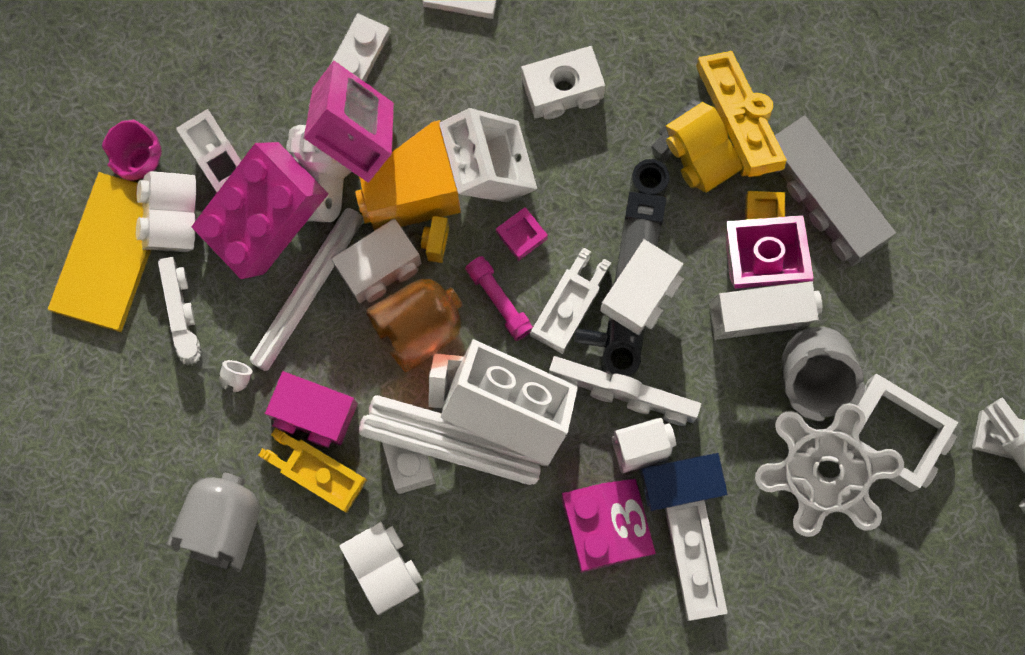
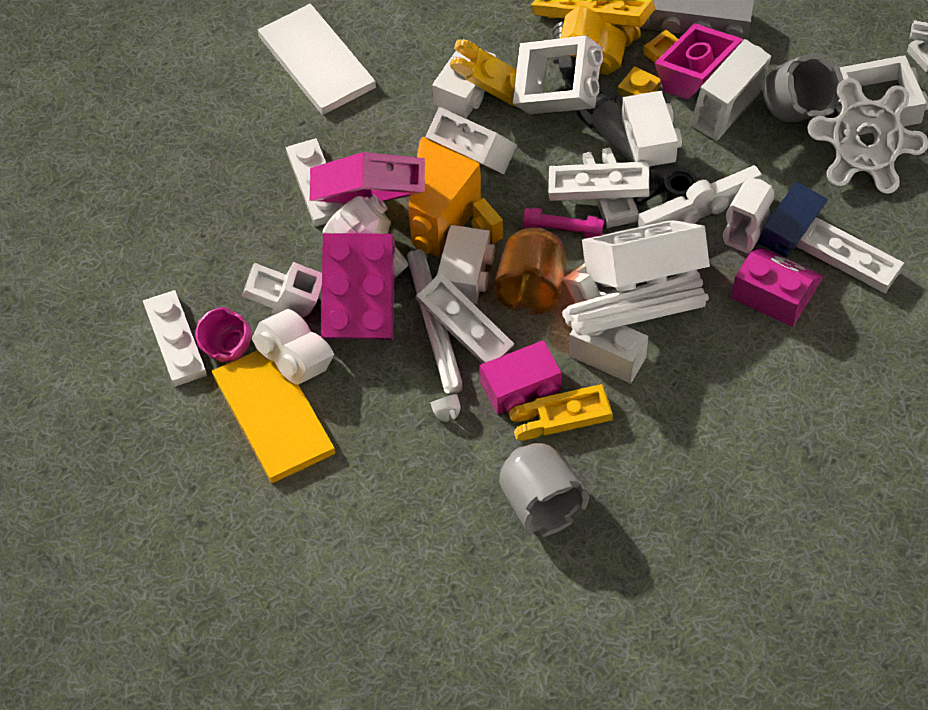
camera: 45 degrees left, 20 degrees down
white hinge [158,257,201,366] -> none
white brick [340,522,422,615] -> none
dark pink plate [496,207,548,261] -> none
none -> white plate [143,290,207,387]
none -> white plate [416,272,514,364]
none -> yellow hinge [450,39,517,106]
none -> white window [513,35,603,114]
none -> white plate [548,162,649,201]
none -> yellow plate [617,66,661,97]

